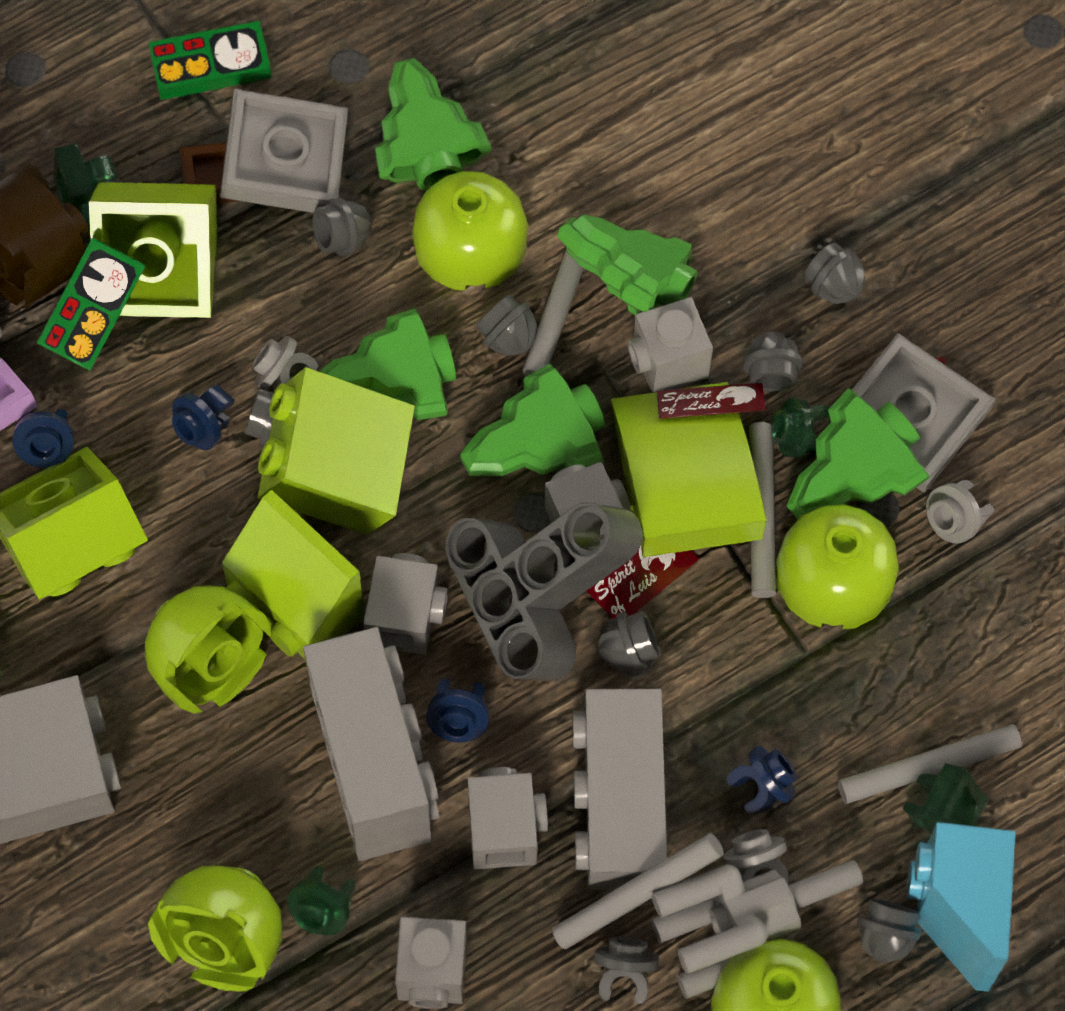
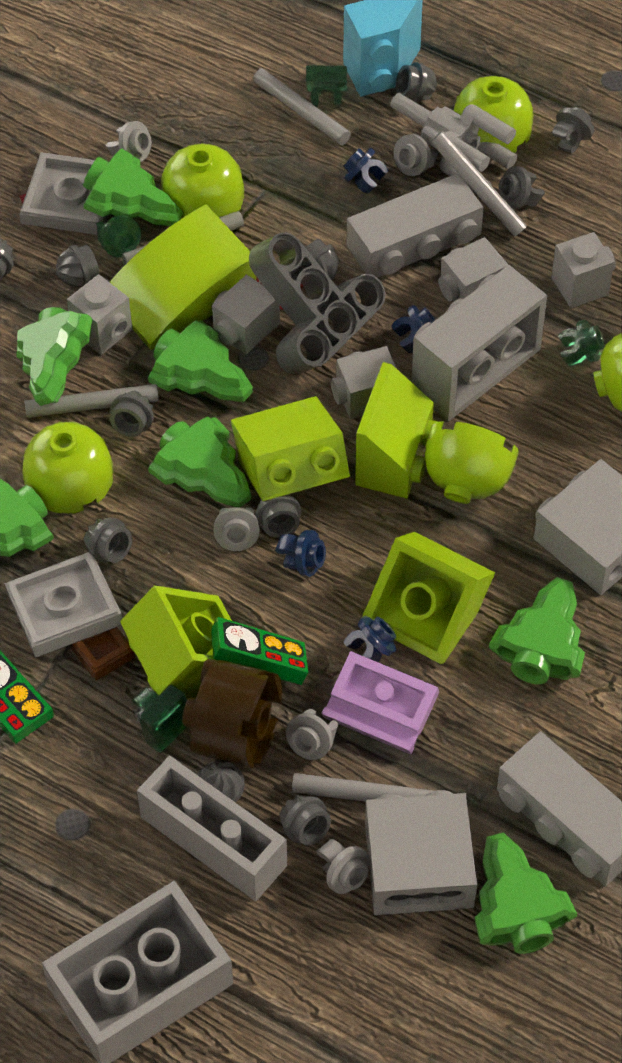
camera: 115 degrees left, 10 degrees down
dark red sticker [657,383,766,419] -> none

